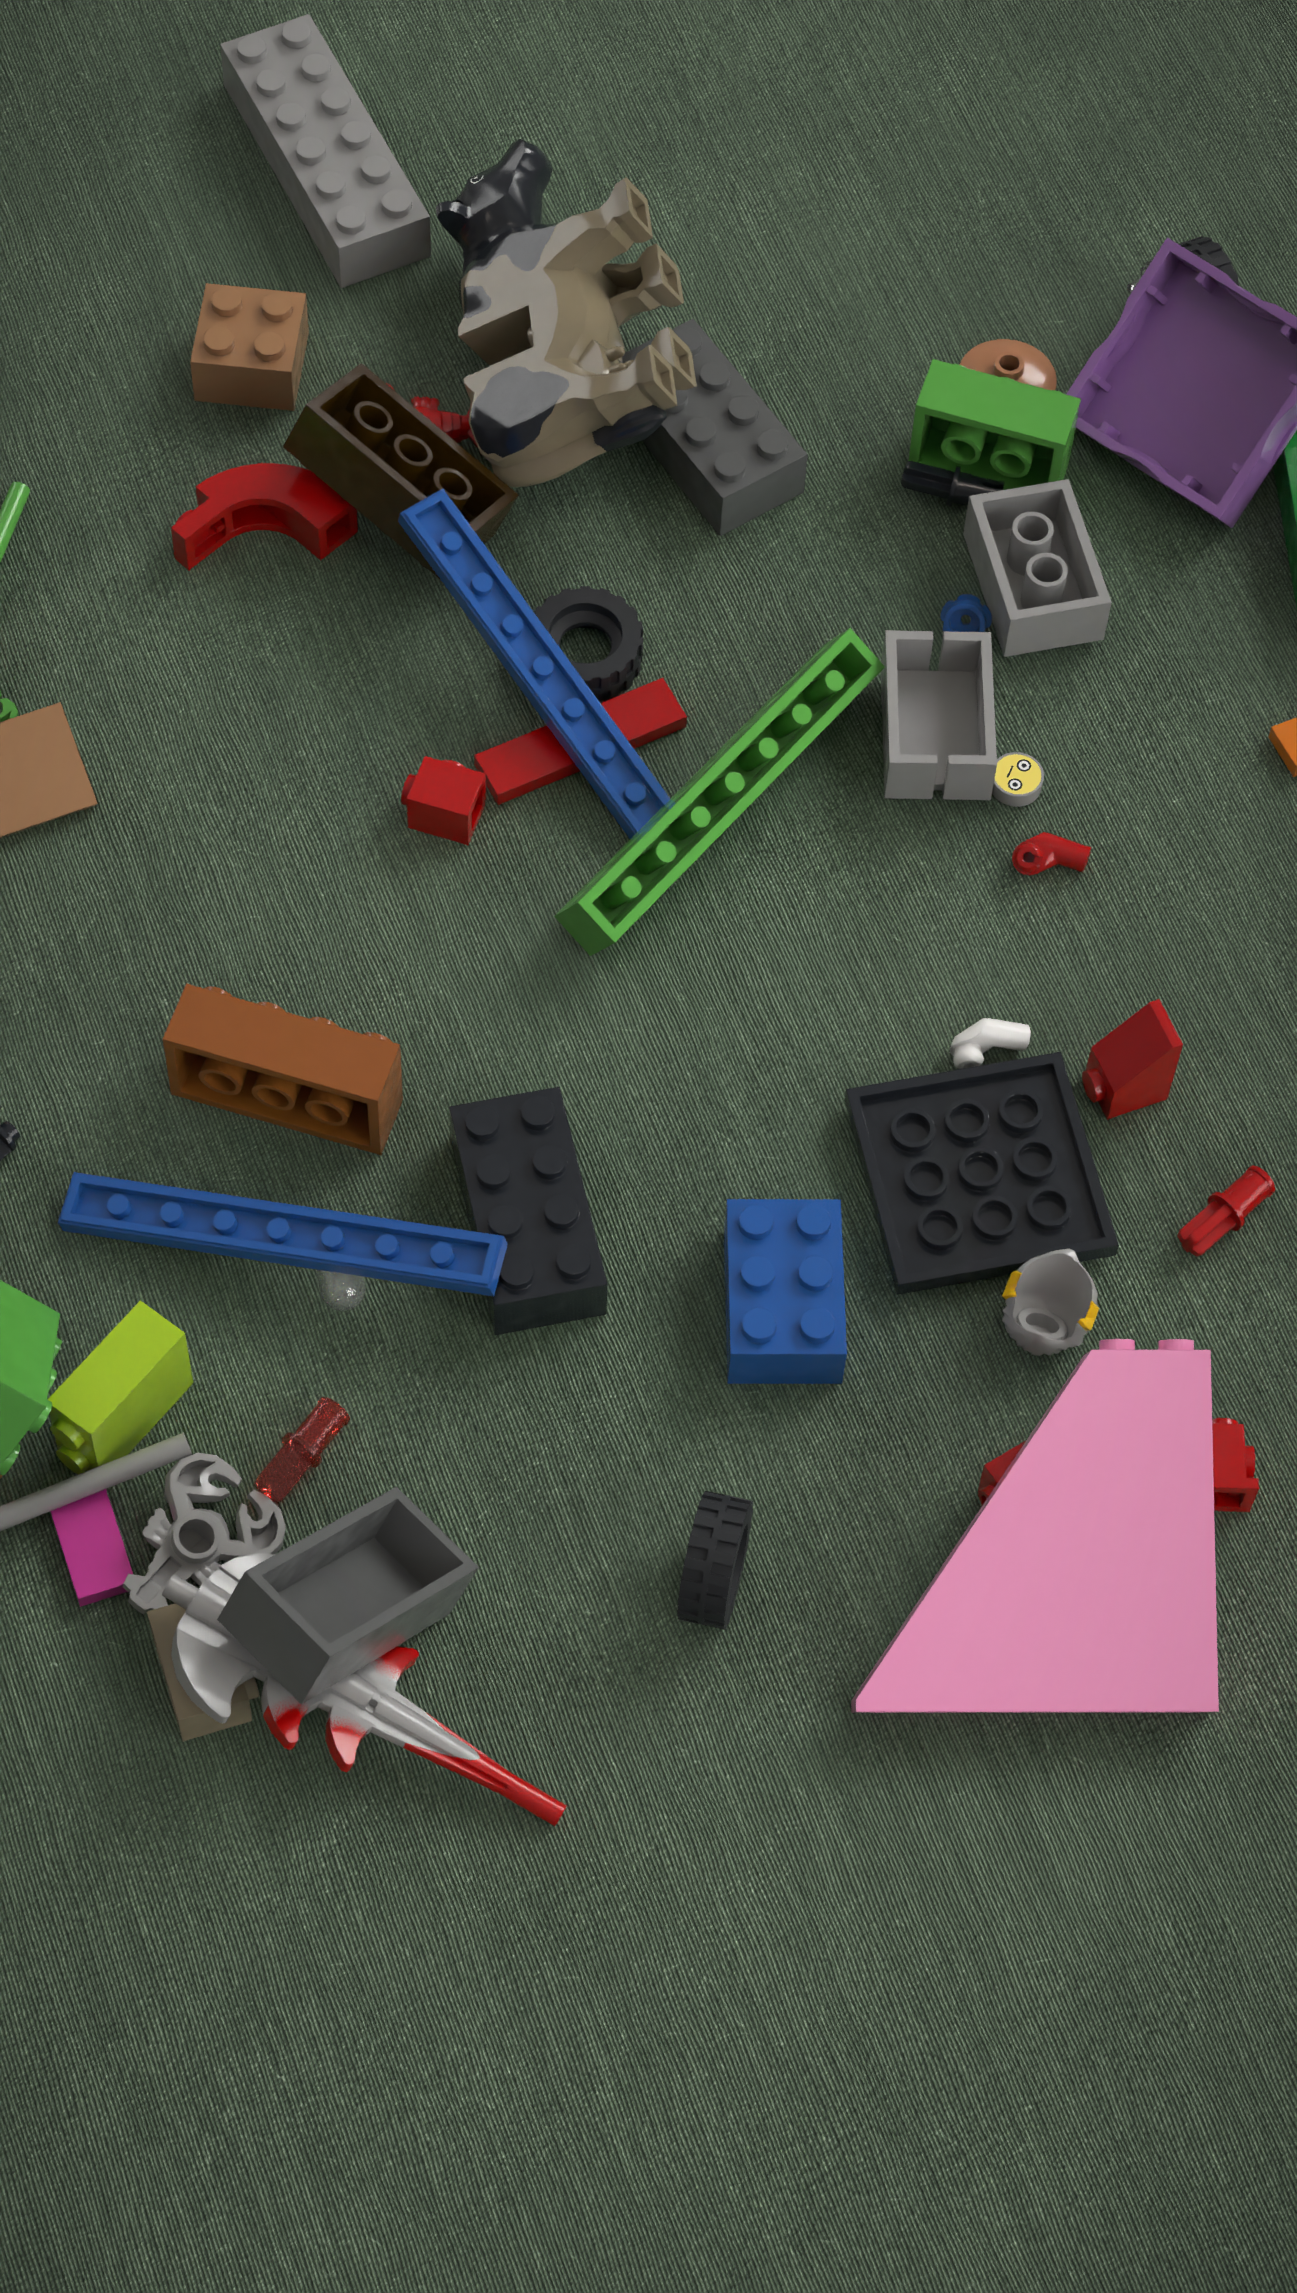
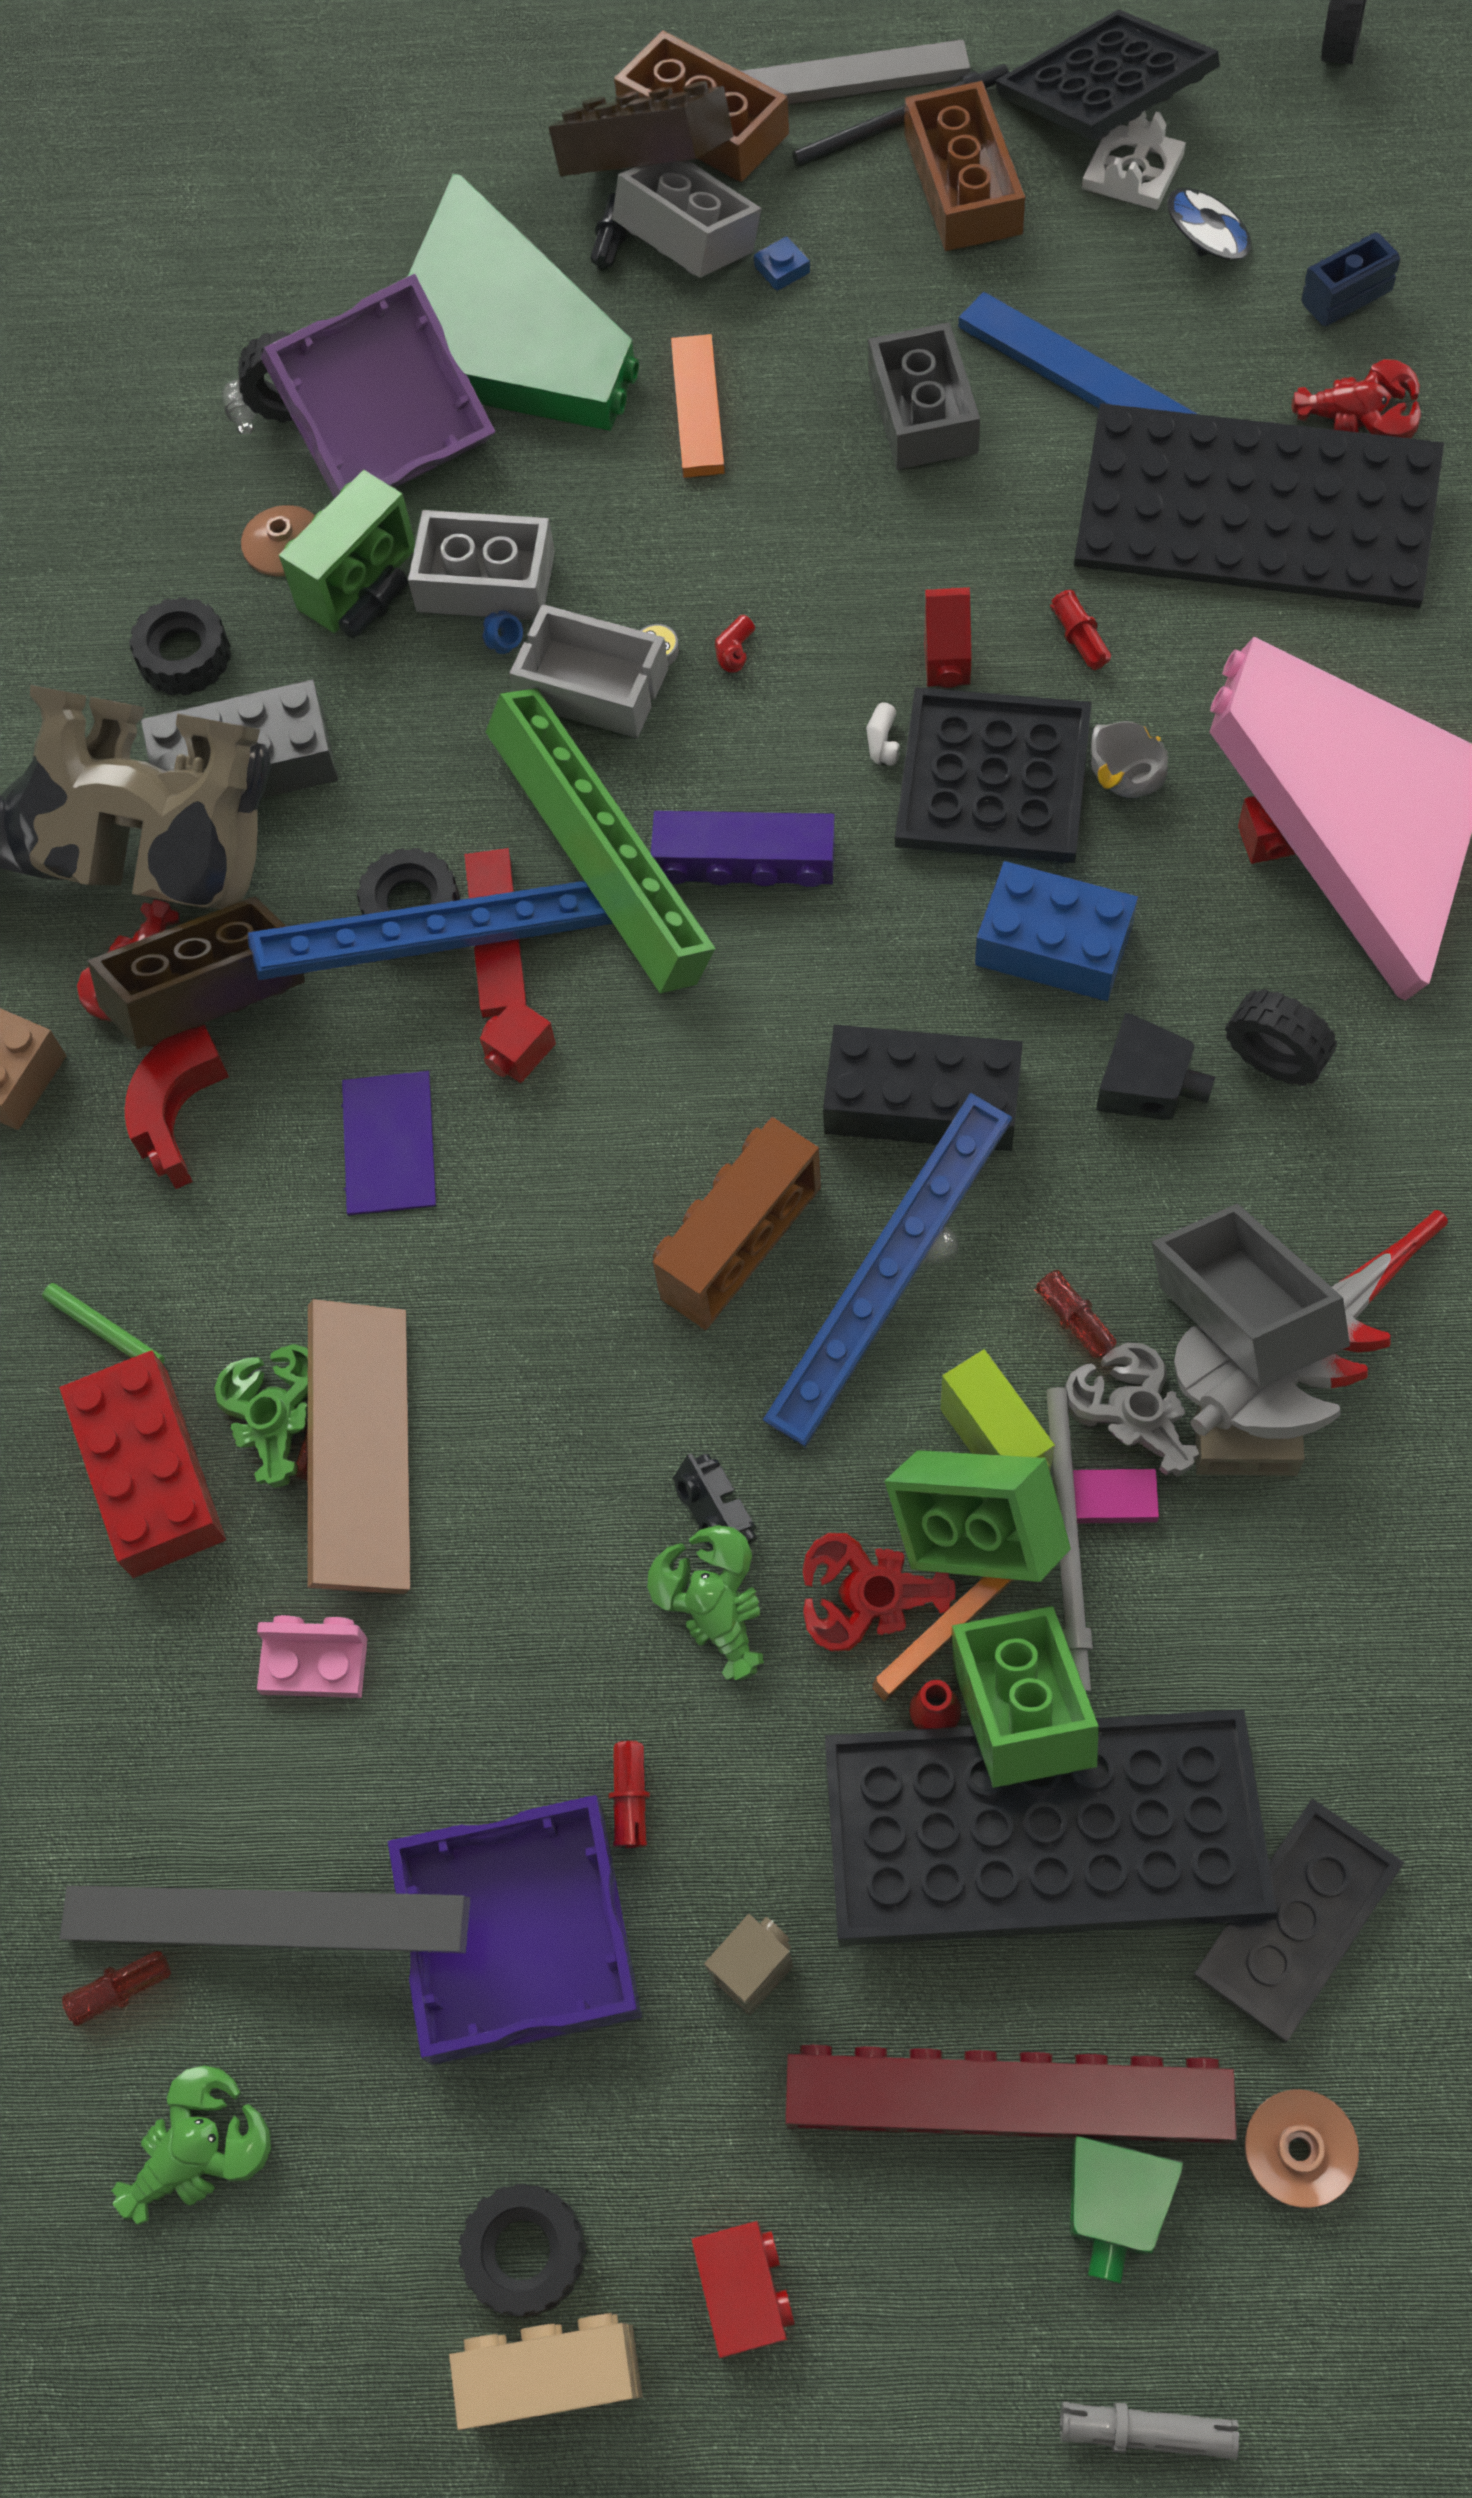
camera: 60 degrees left, 5 degrees up
none -> black tyre [129,597,231,695]
none -> dark purple window [341,1071,436,1216]
none -> dark purple brick [651,811,835,887]
none -> black torso [1096,1012,1216,1120]

